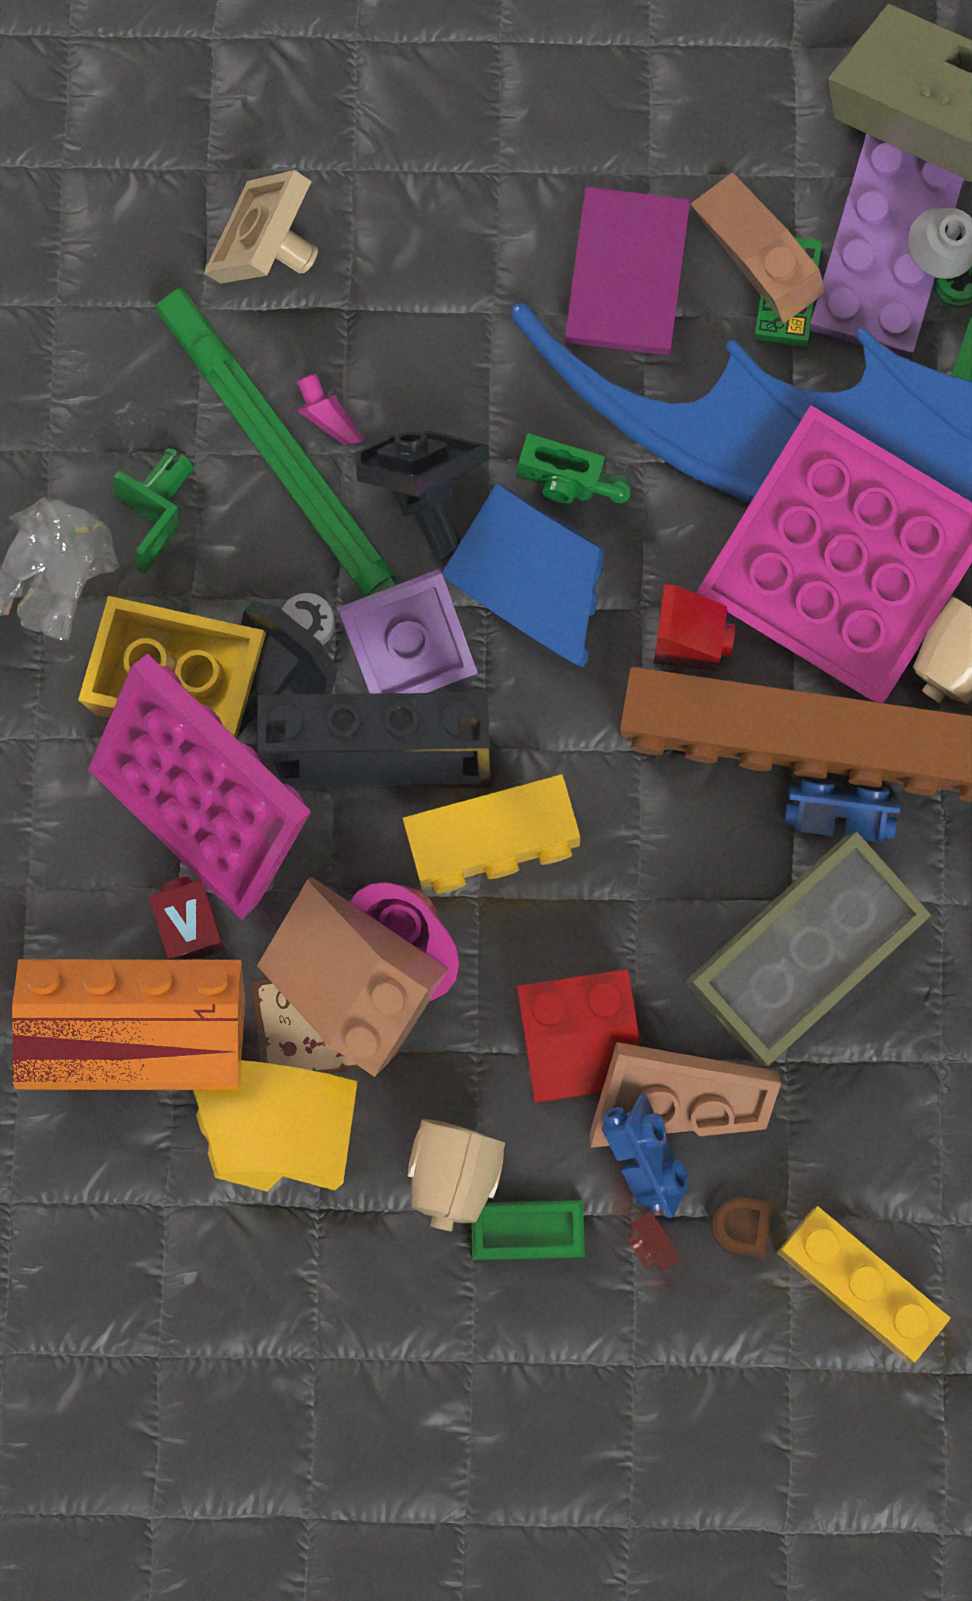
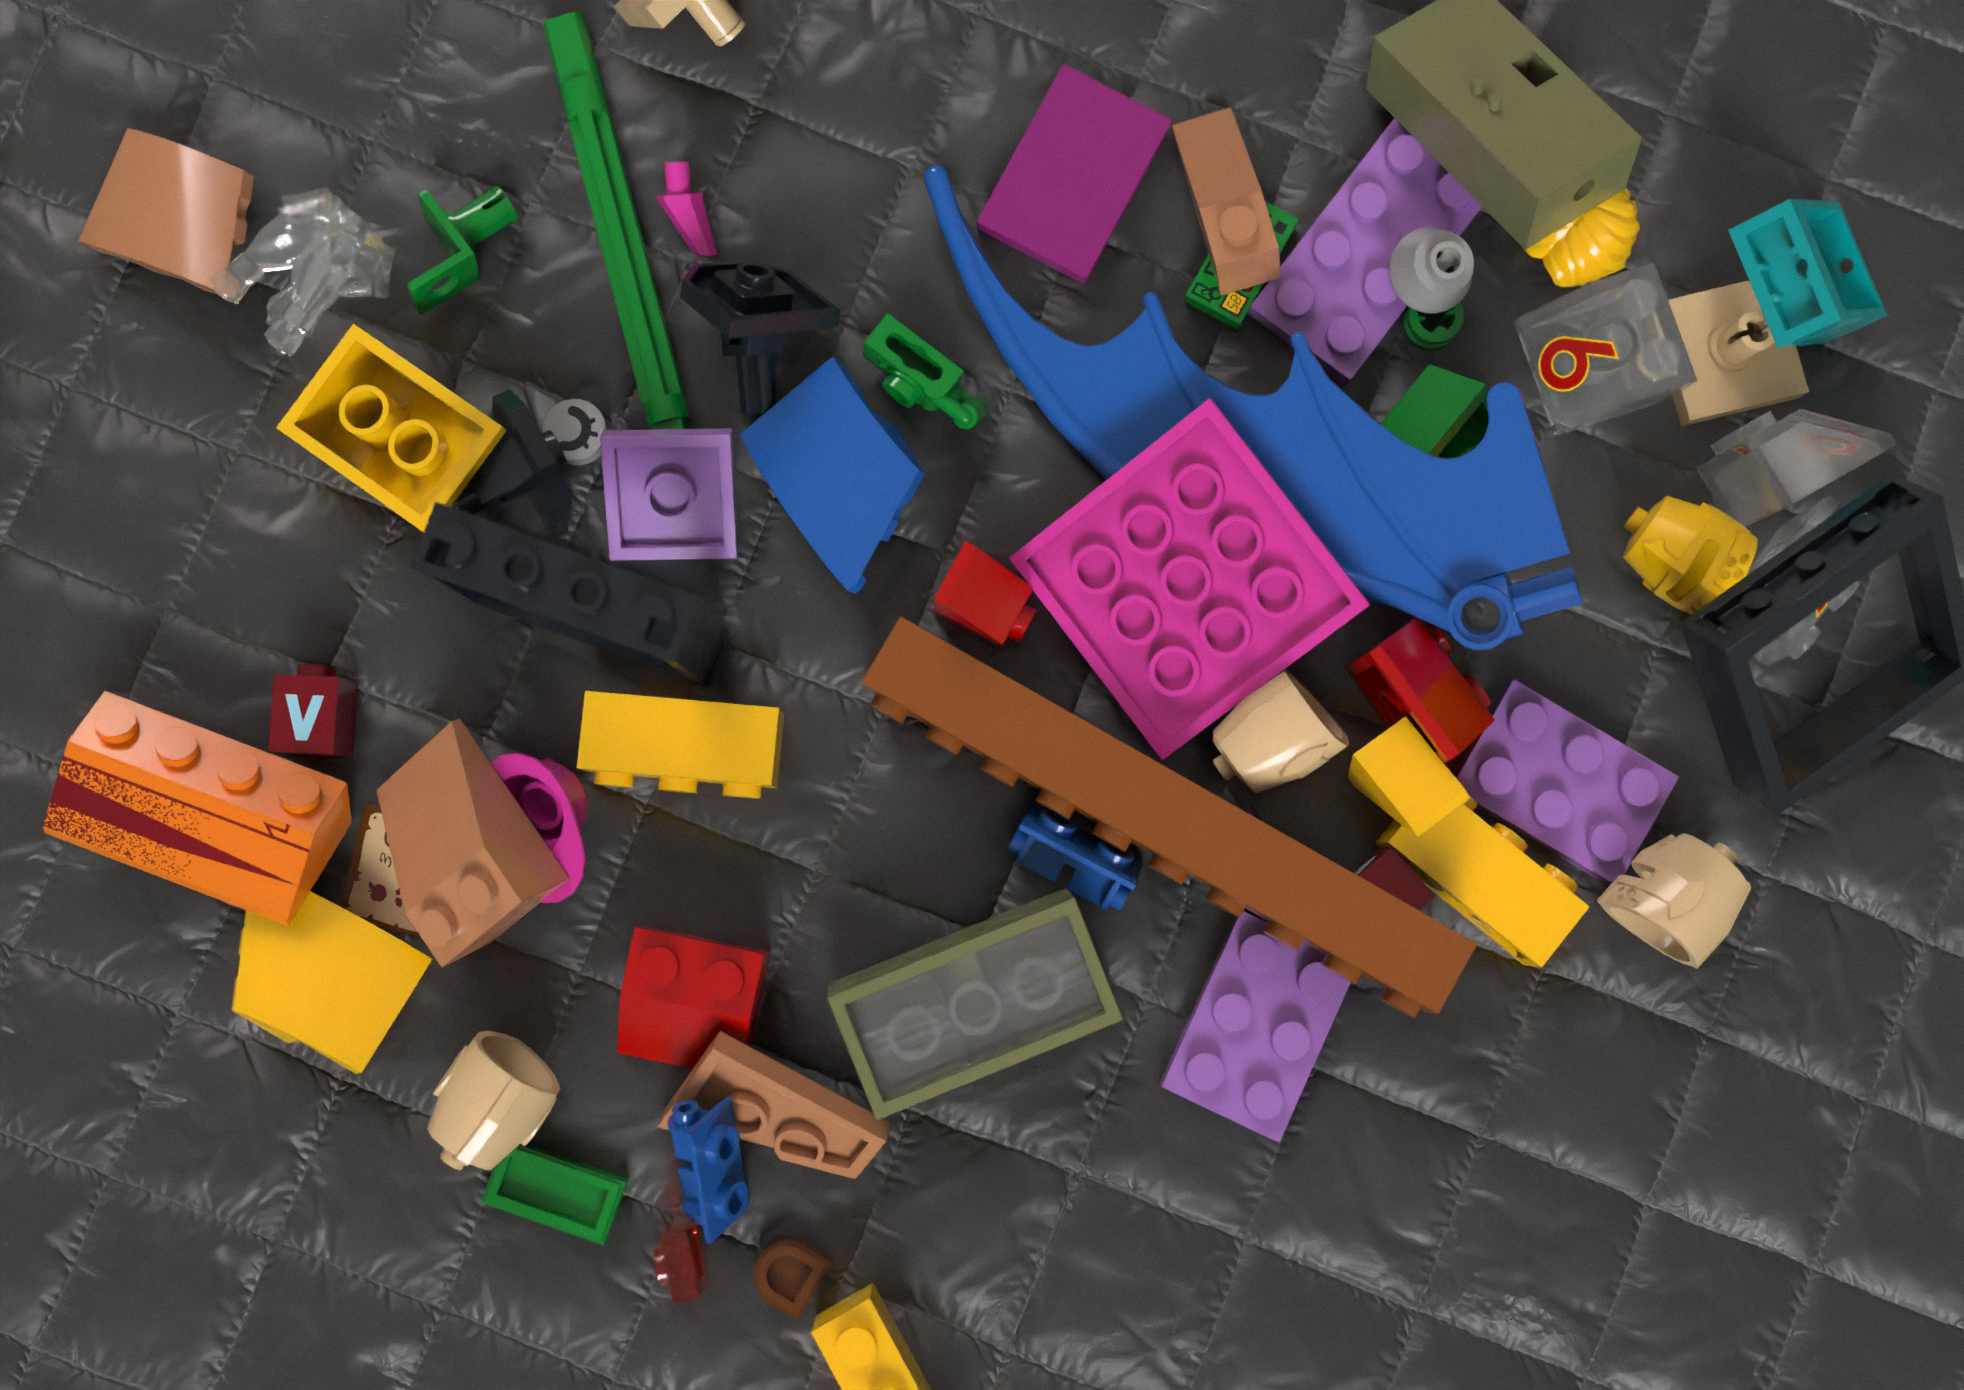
camera: 10 degrees right, 5 degrees up
dark pink plate [88,653,311,920] -> none

